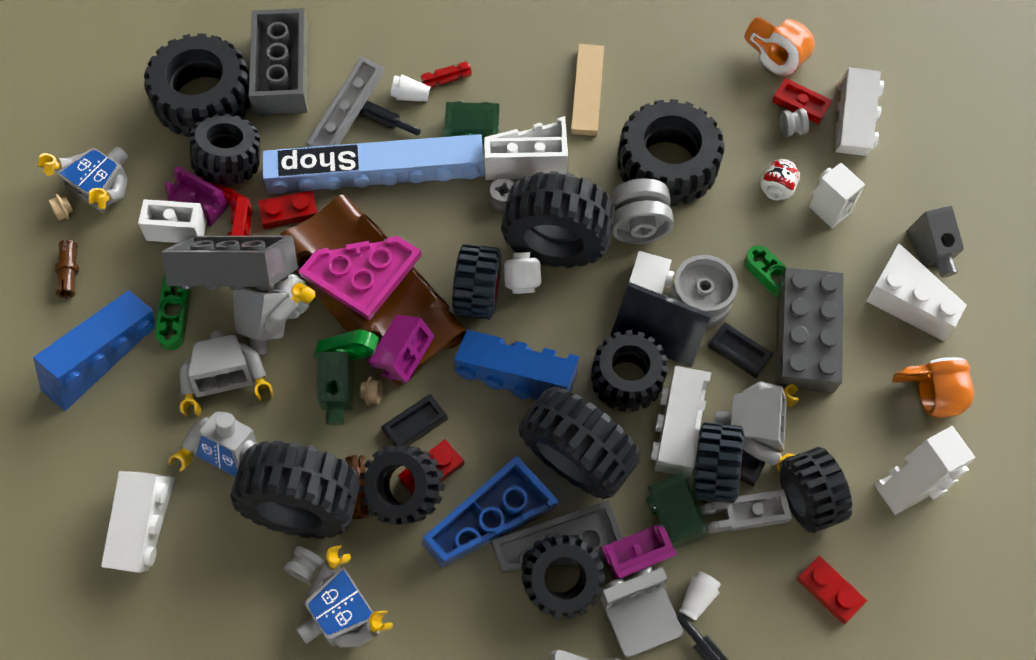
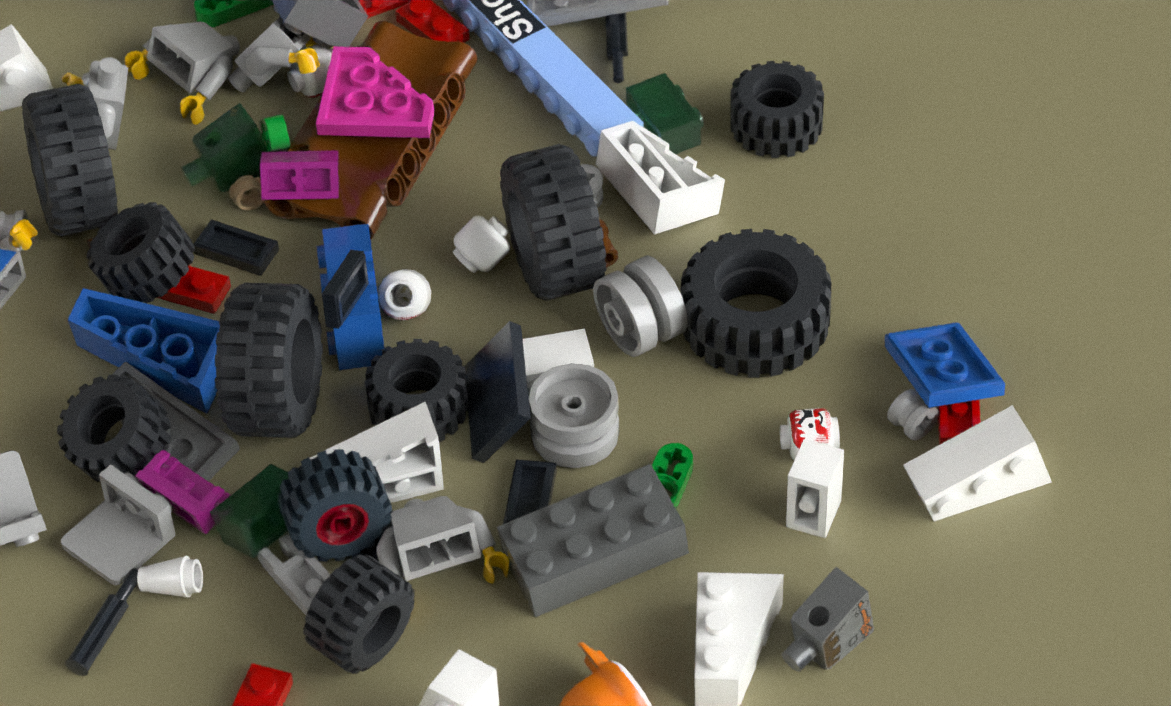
camera: 65 degrees right, 15 degrees down
white cone [390,75,430,102] -> none
red axle [421,61,472,88] -> none
black wheel [452,244,501,320] -> none
tan tile [571,44,604,136] -> none
orange piece [744,17,815,76] -> none
none -> black tile [322,250,369,329]
none -> white head [378,269,431,321]
none -> black tyre [730,61,824,158]
none -> blue tile [885,322,1005,408]

